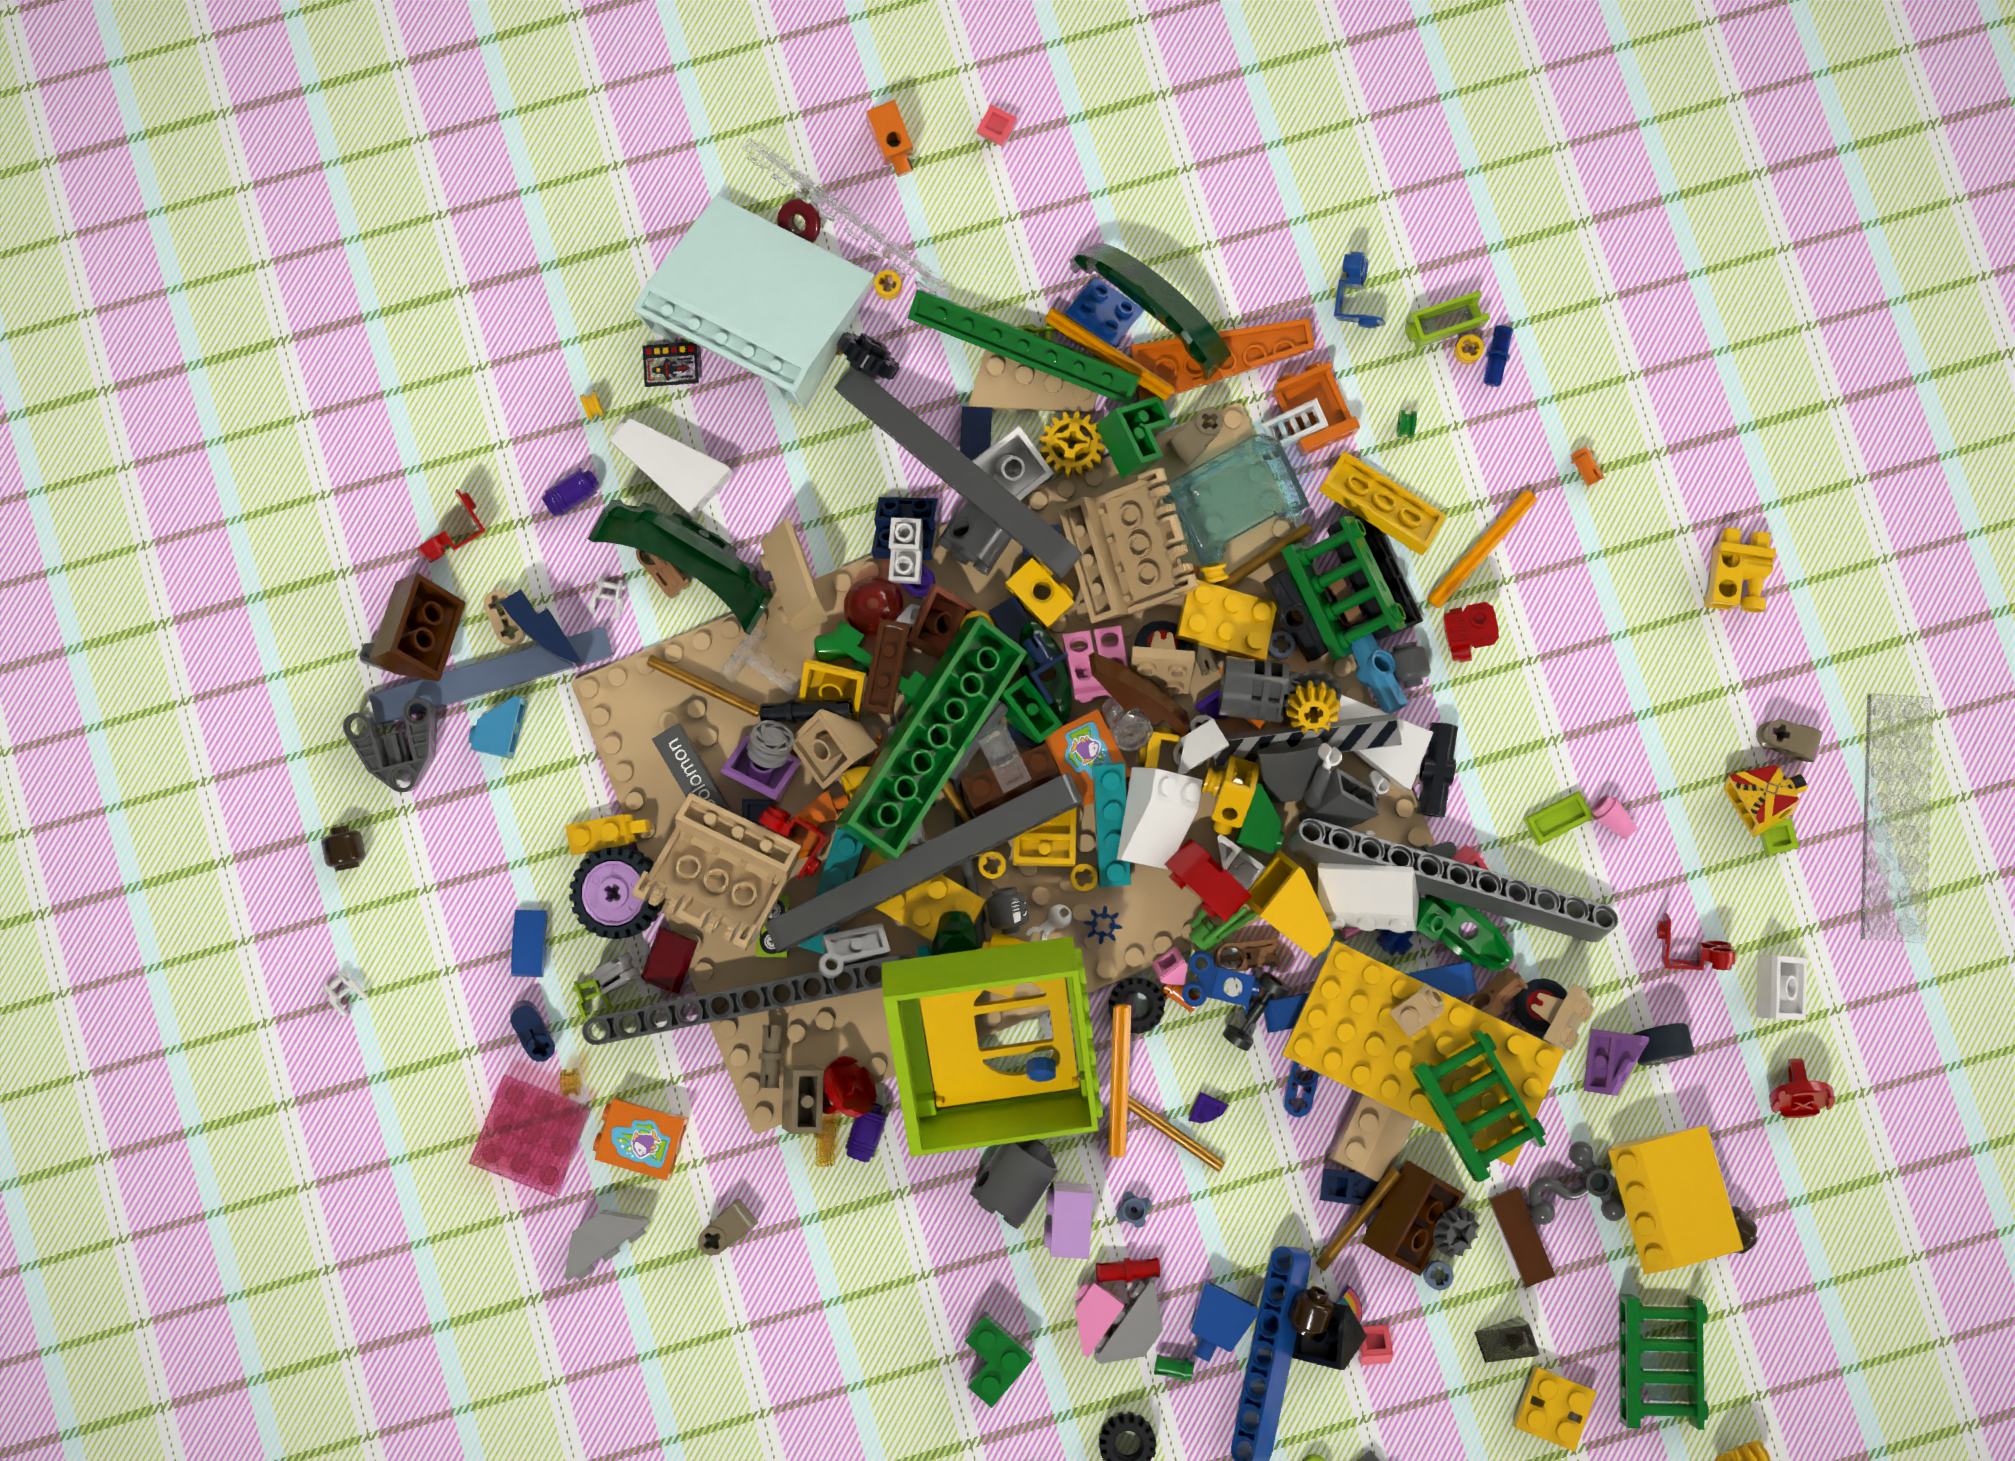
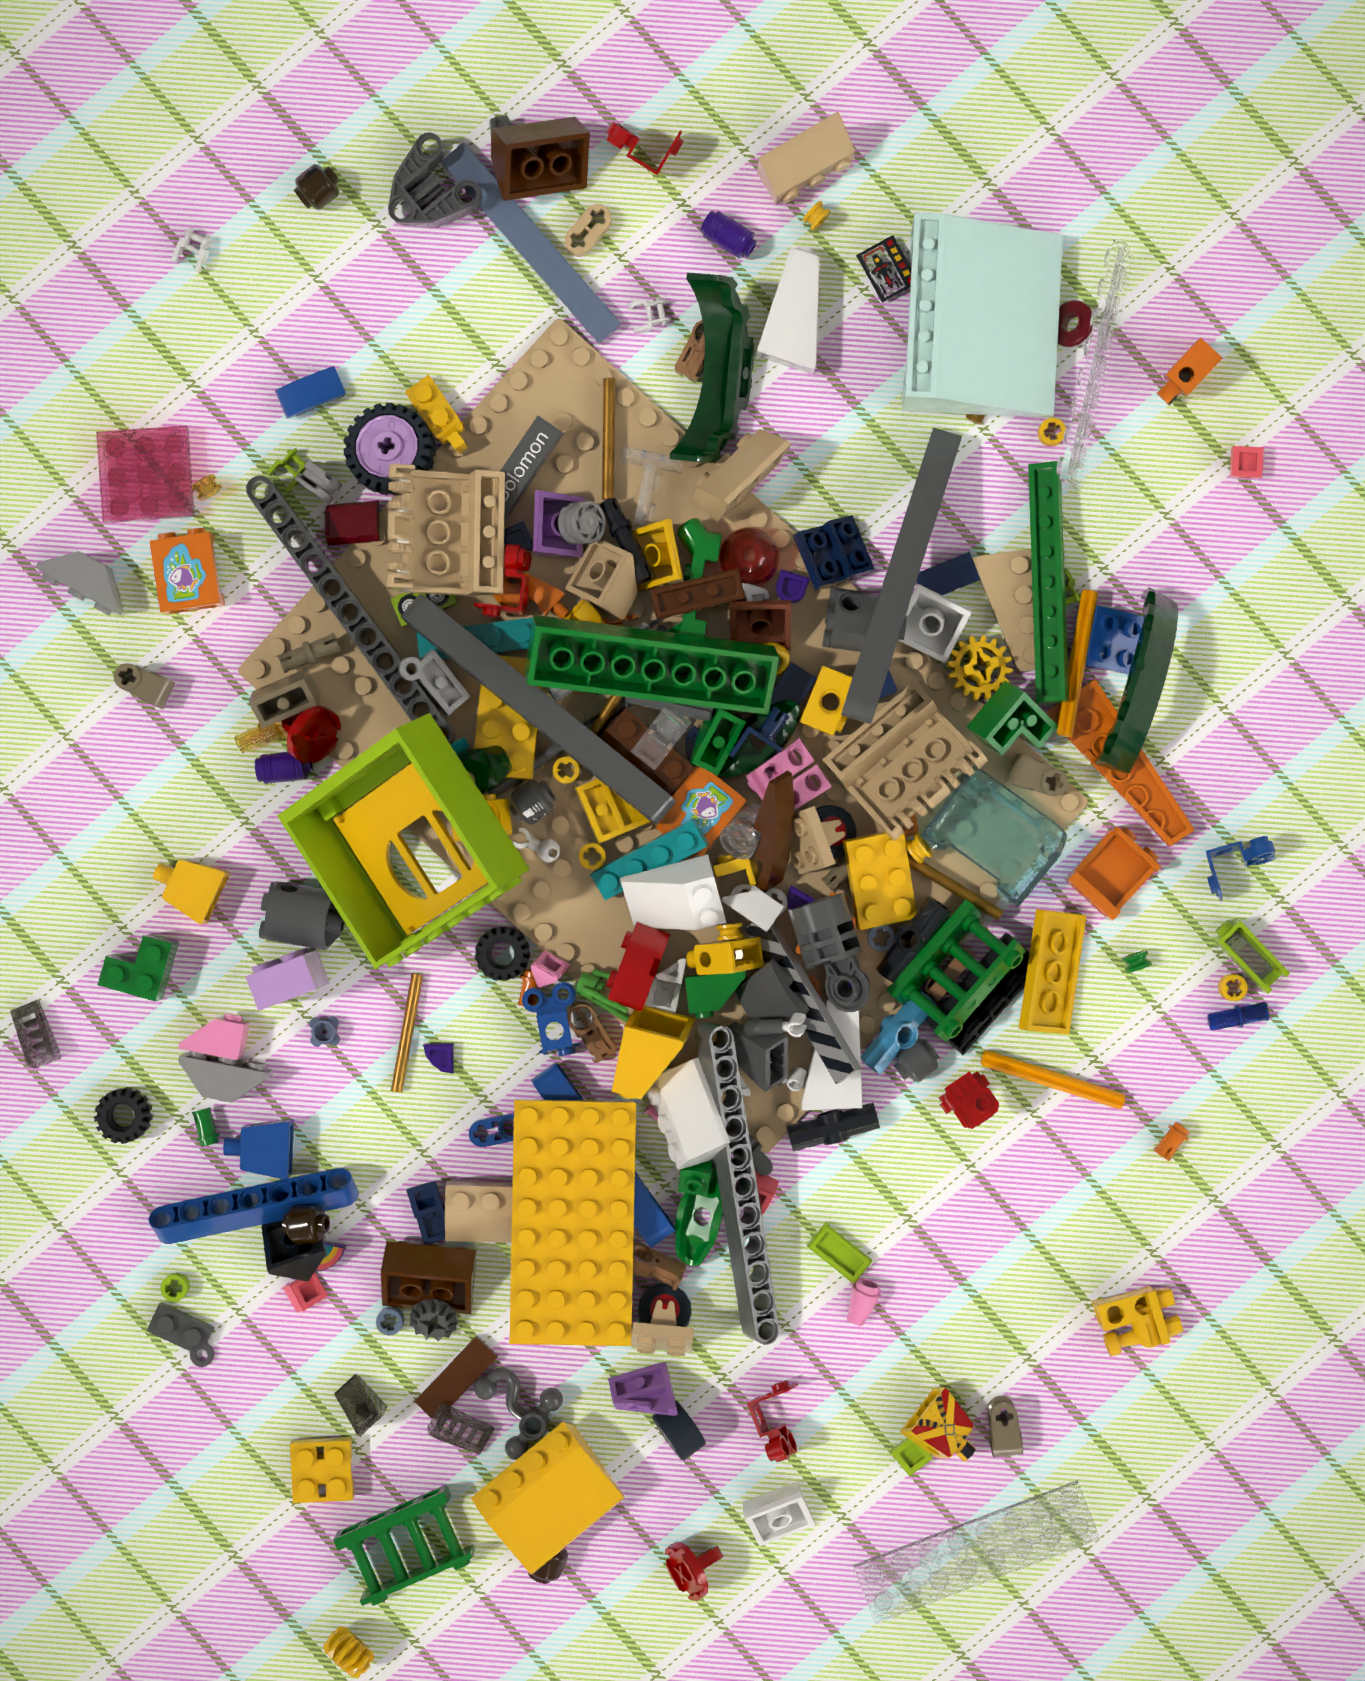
camera: 60 degrees right, 5 degrees up
dark azure slope [469,696,527,759] -> none
dark blue slope [500,589,584,668] -> none
dark blue piece [510,1000,555,1062] -> none
black gear [837,332,900,380] -> none
white slope [888,517,923,584] -> none
blue tile [1026,1057,1056,1082] -> none
gear [1083,906,1122,944] -> none
red pin [1095,1257,1160,1283] -> none
light orange axle [1108,1004,1131,1158] -> none
pearl dark grey wheel [1223,972,1290,1051] -> none
white slope [1261,398,1330,452] -> none
yellow gear [1286,680,1341,735] -> none
pearl gold bar [1315,1166,1402,1271] -> none
clear blue gear [1375,929,1414,957] -> none
tan bracket [1389,983,1445,1038] -> none
green fence [1409,1030,1547,1183] -> none
none -> yellow torso [152,859,231,925]
none -> clear smoke slope [427,1402,494,1455]
none -> tan slope [757,112,855,205]

